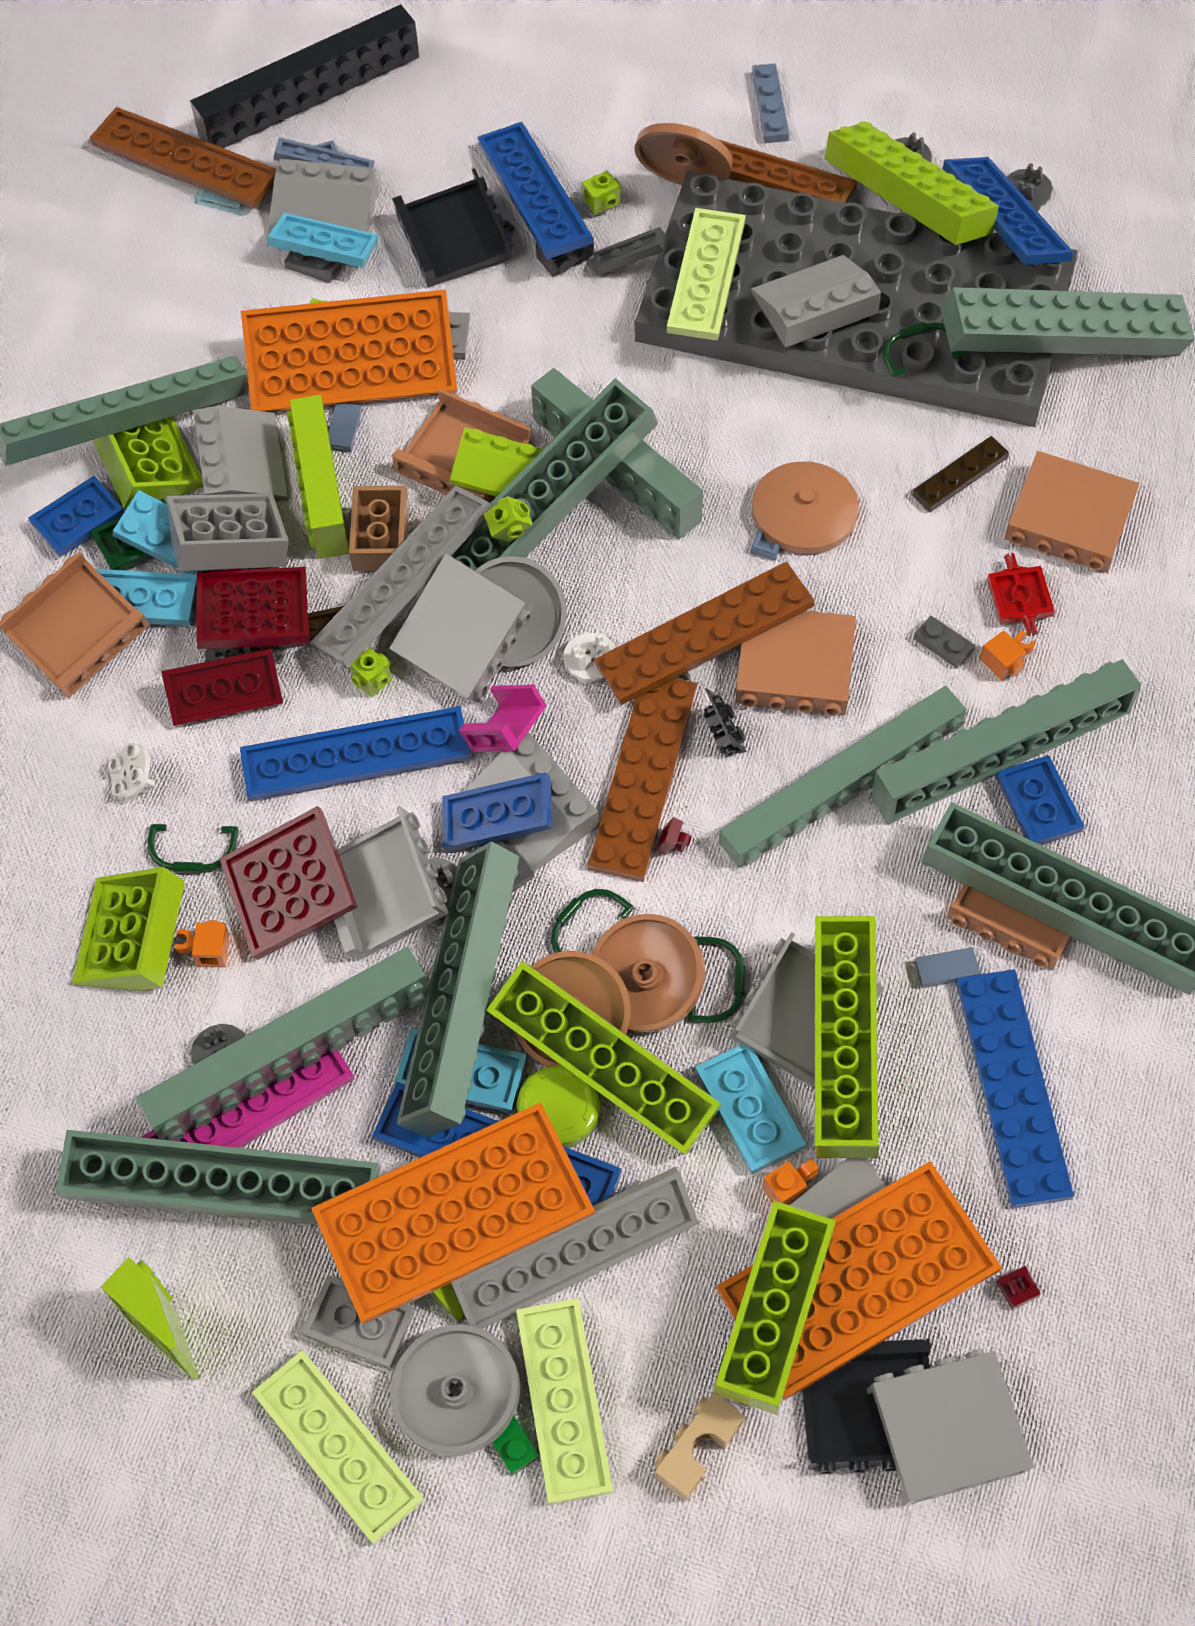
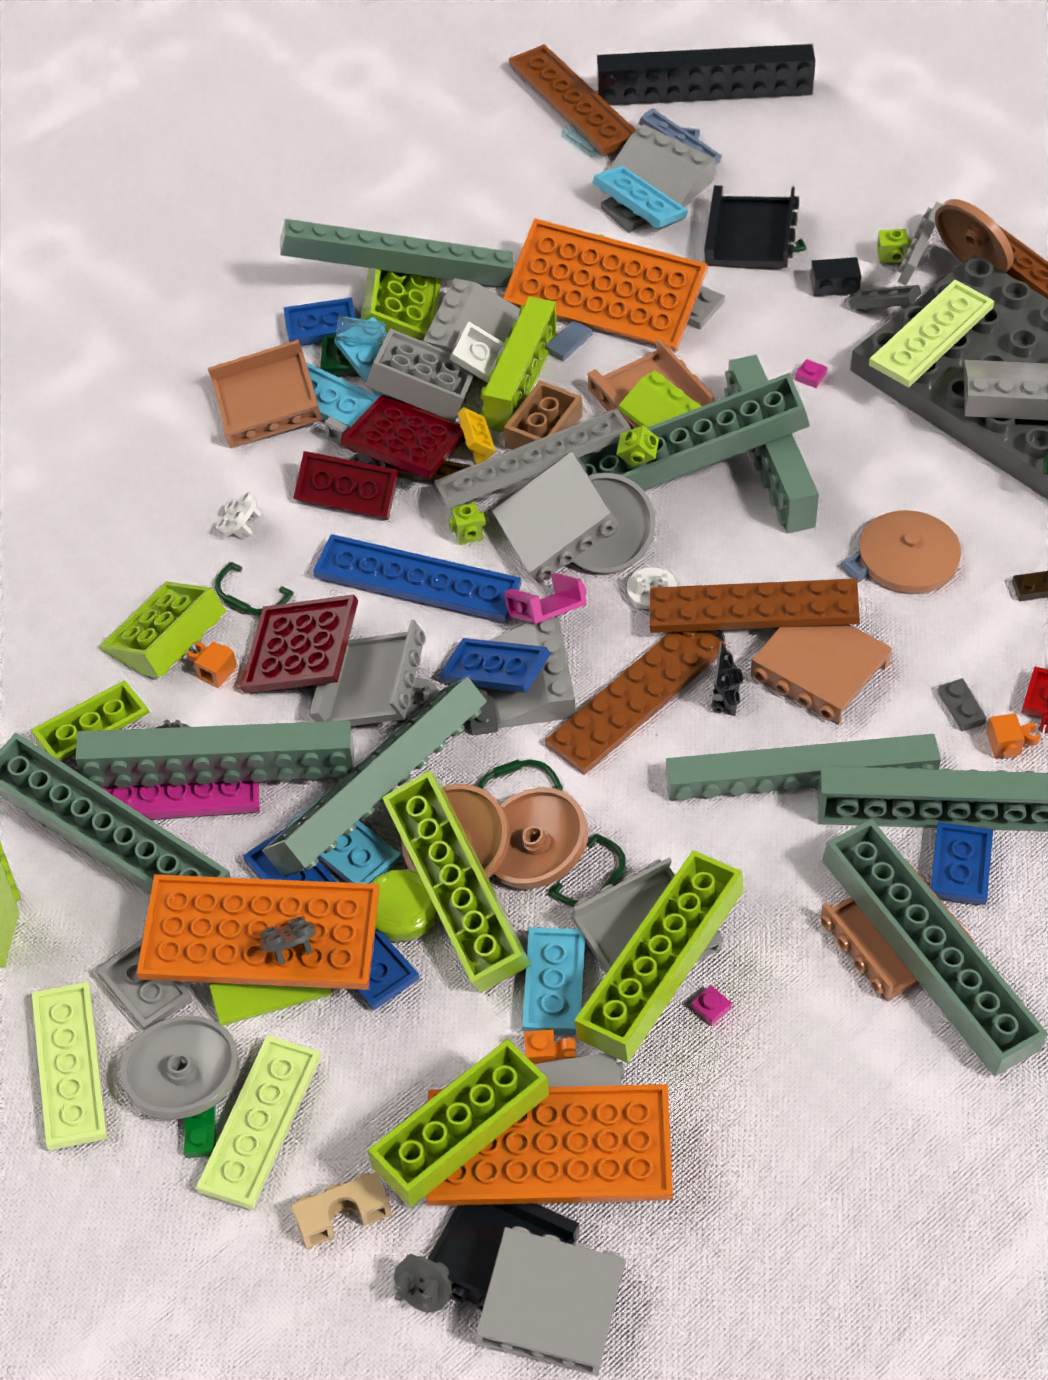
camera: 30 degrees right, 10 degrees down
light grey plate [451,1167,699,1329] -> none
blue plate [477,122,593,259] -> none
dark red tile [655,817,692,855] -> none
sand blue tile [914,947,980,988] -> none
blue plate [956,969,1074,1209] -> none
dark red tile [996,1266,1041,1310] -> none
none -> lime slope [31,680,150,761]
none -> dark grey plate [260,916,316,965]
none -> light grey tile [325,417,349,448]
none -> clear light blue tile [336,316,386,347]
none -> dark grey plate [394,1254,452,1312]
none -> white plate [449,321,504,383]
none -> yellow bracket [457,407,496,464]
none -> dark pink plate [691,985,732,1026]
none -> dark pink plate [795,359,828,388]
none -> light grey plate [897,201,942,286]

